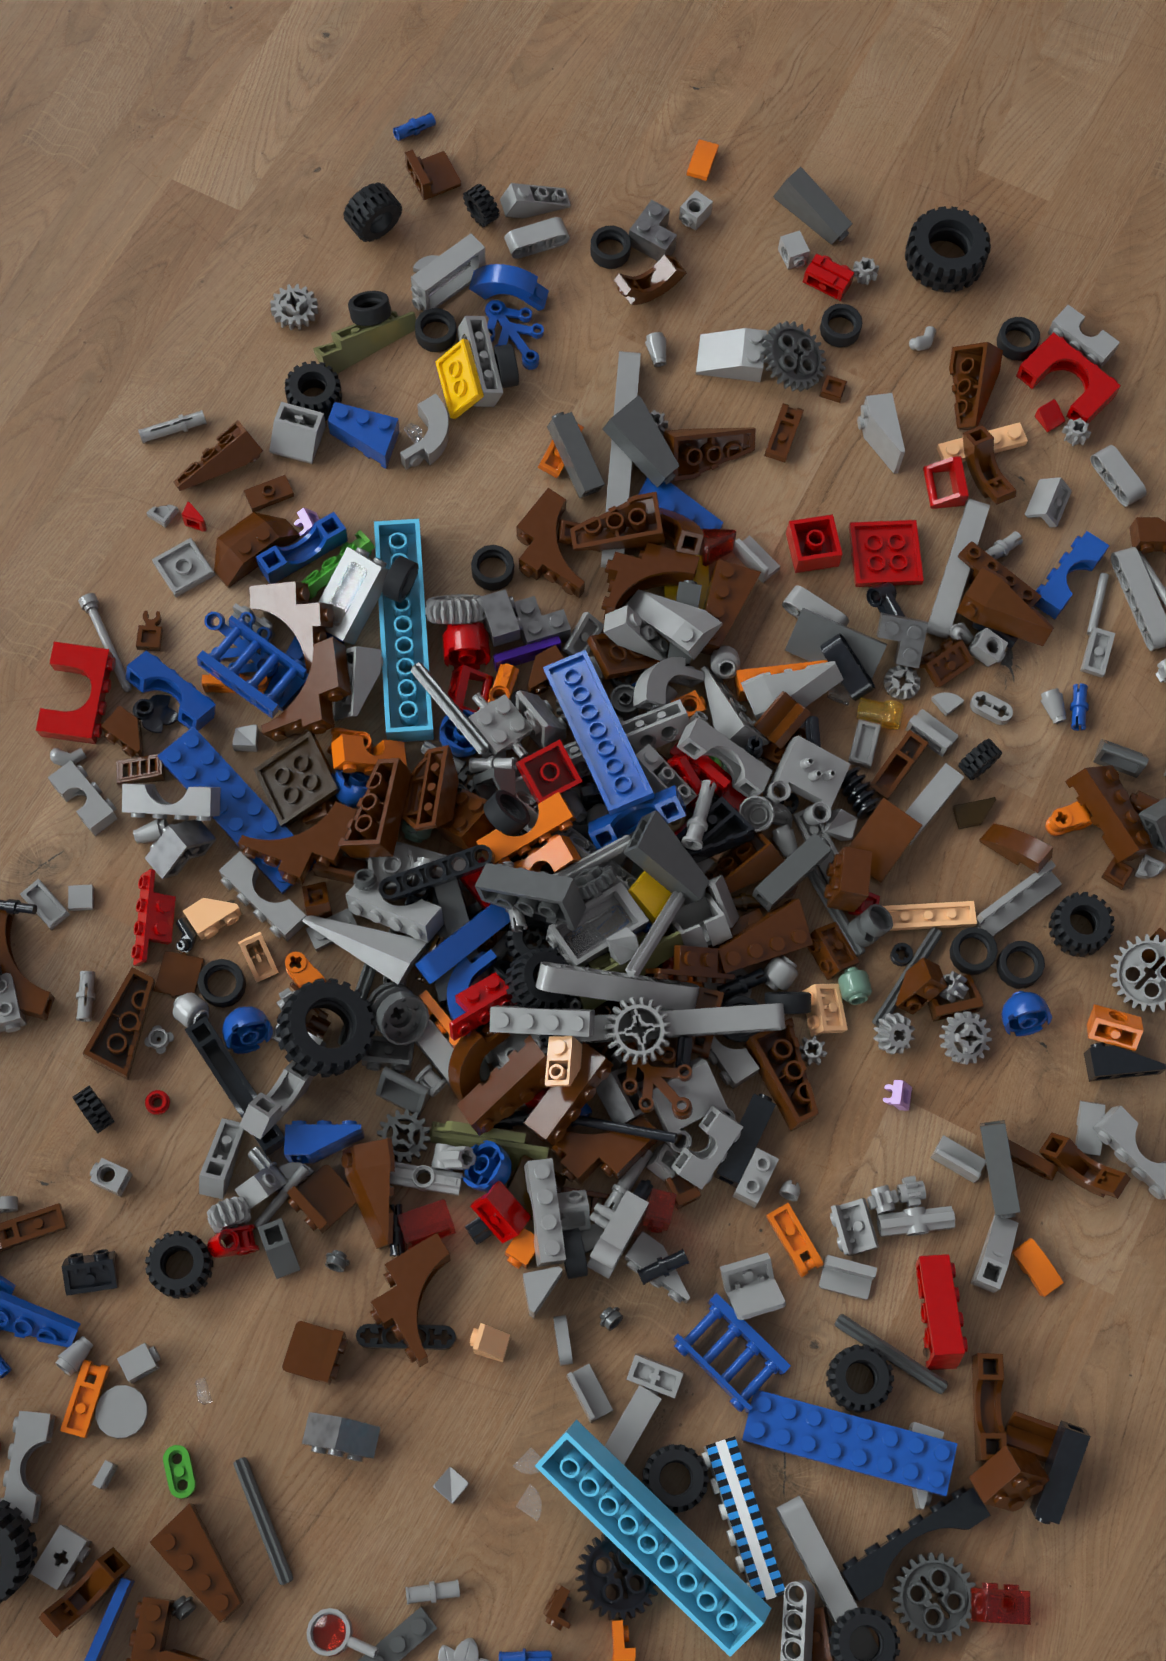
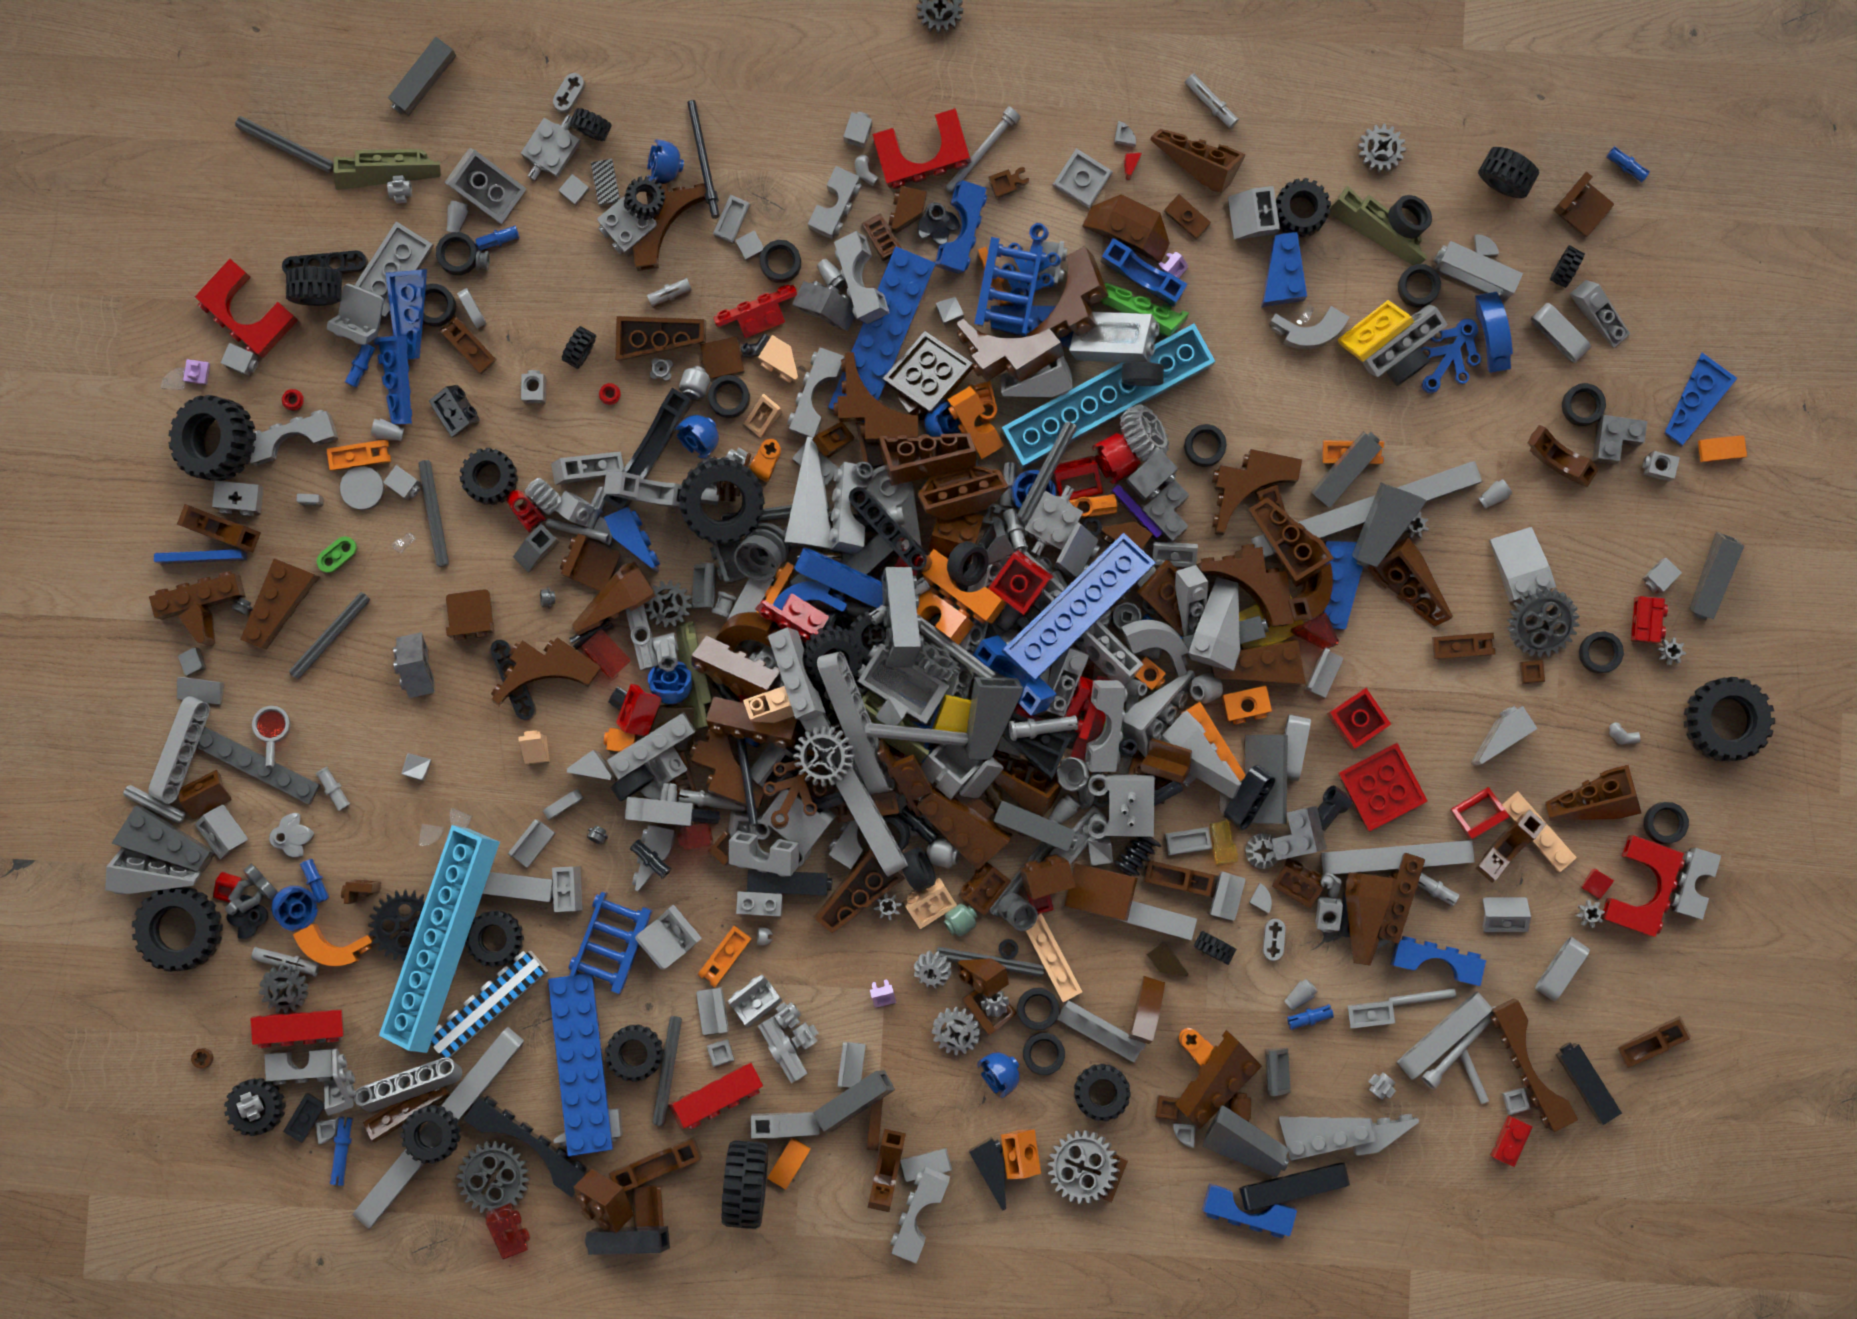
camera: 75 degrees right, 15 degrees up
none -> dark grey axle [418,460,449,567]
none -> light grey tile [707,1039,735,1067]
none -> black tyre [721,1140,768,1229]
none -> black tyre [760,240,801,283]
none -> light grey brick [843,112,873,149]
none -> orange brick [1221,686,1272,725]
none -> blue wing [1664,353,1737,447]

